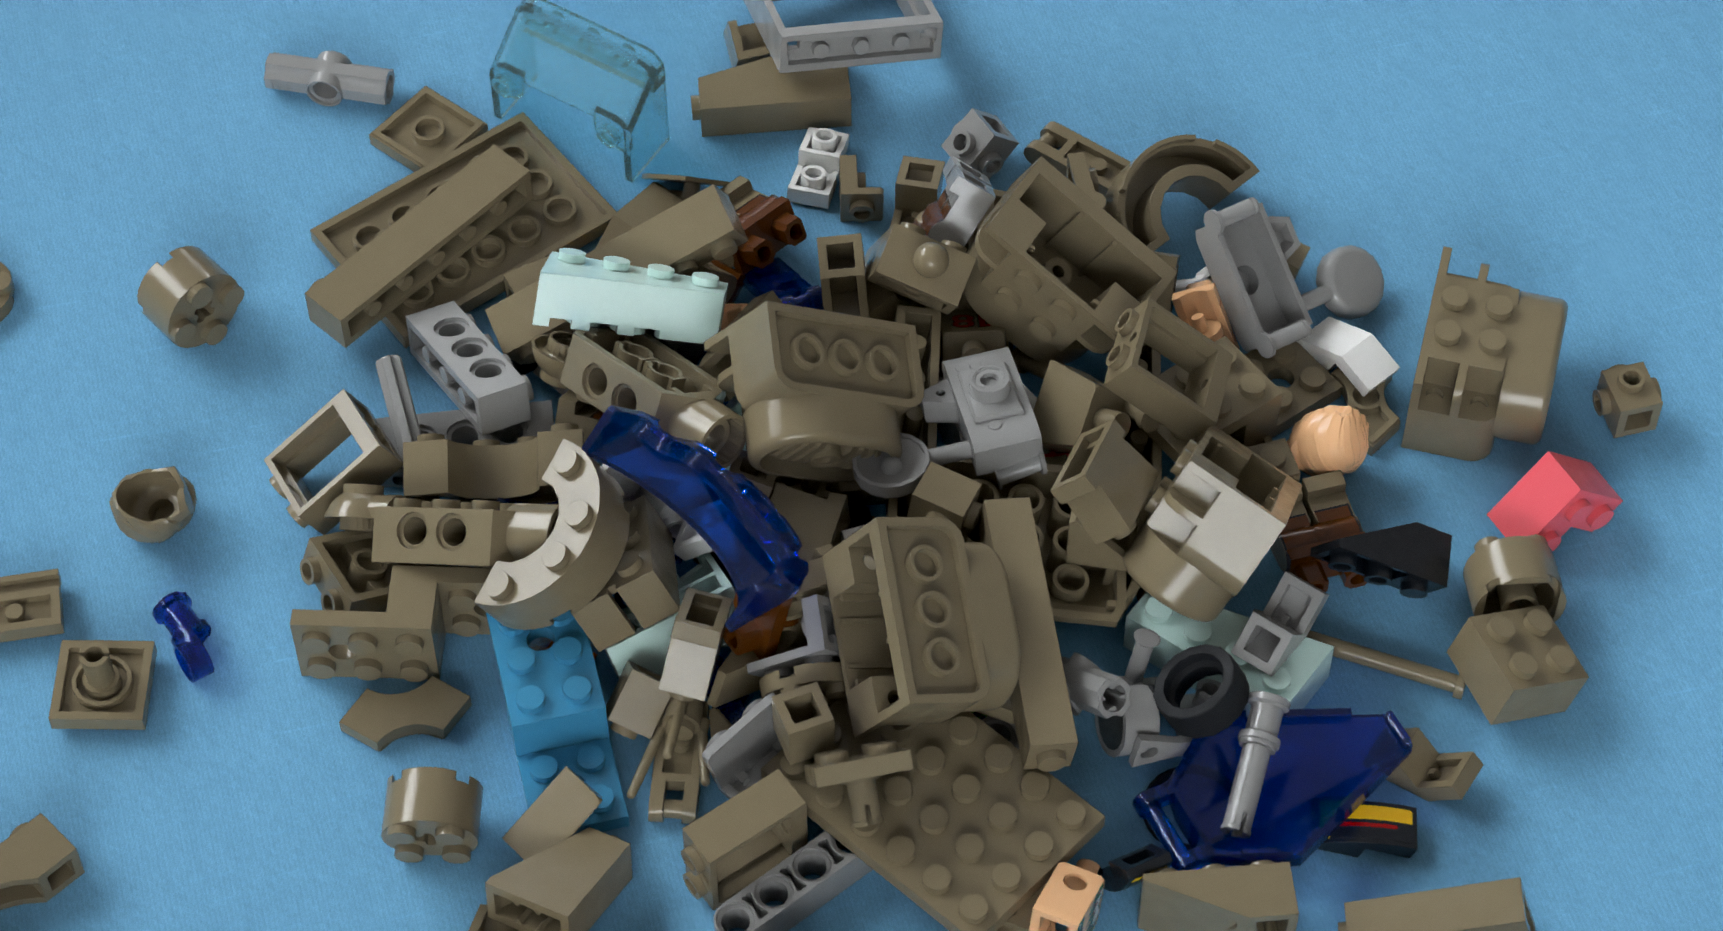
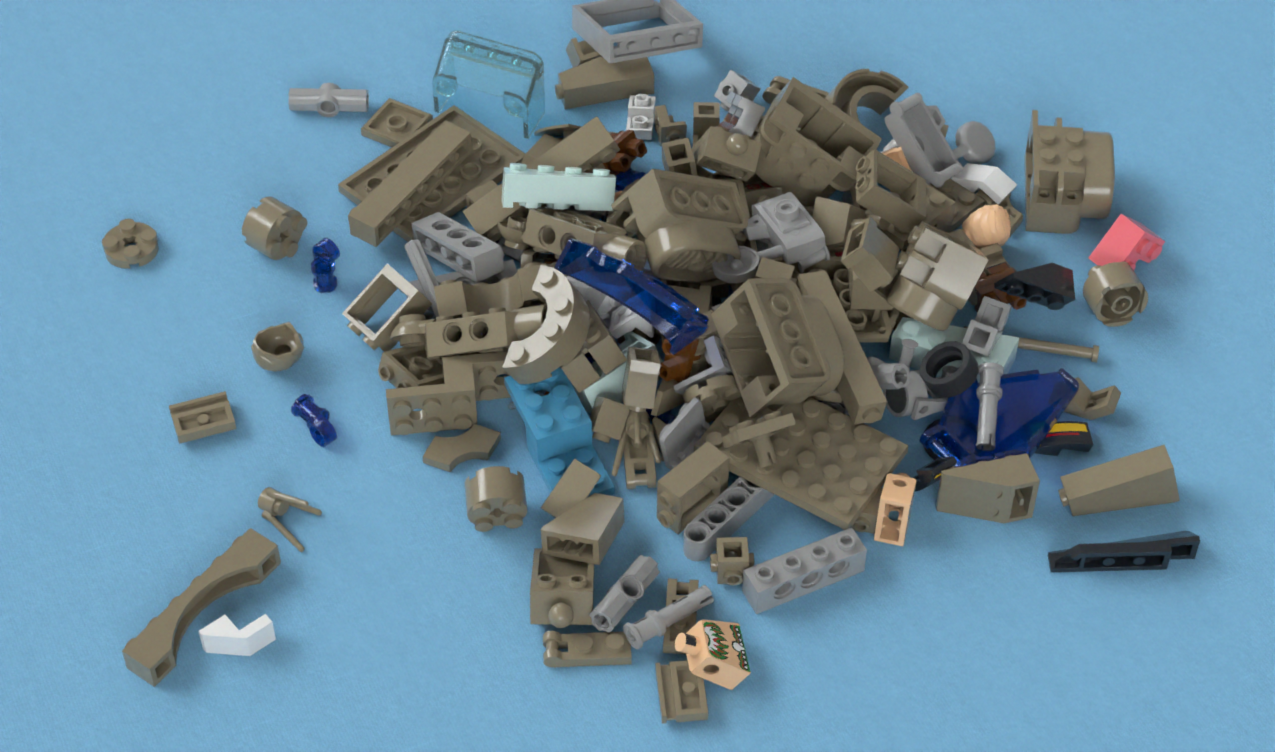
camera: 10 degrees left, 5 degrees down
dark tan plate [49,640,157,730] -> none
dark tan brick [772,682,835,766] -> none
dark tan brick [1447,605,1589,725] -> none
dark tan brick [1592,362,1663,438] -> none
none -> dark tan plant [258,487,322,552]
none -> clear blue connector [311,238,340,293]

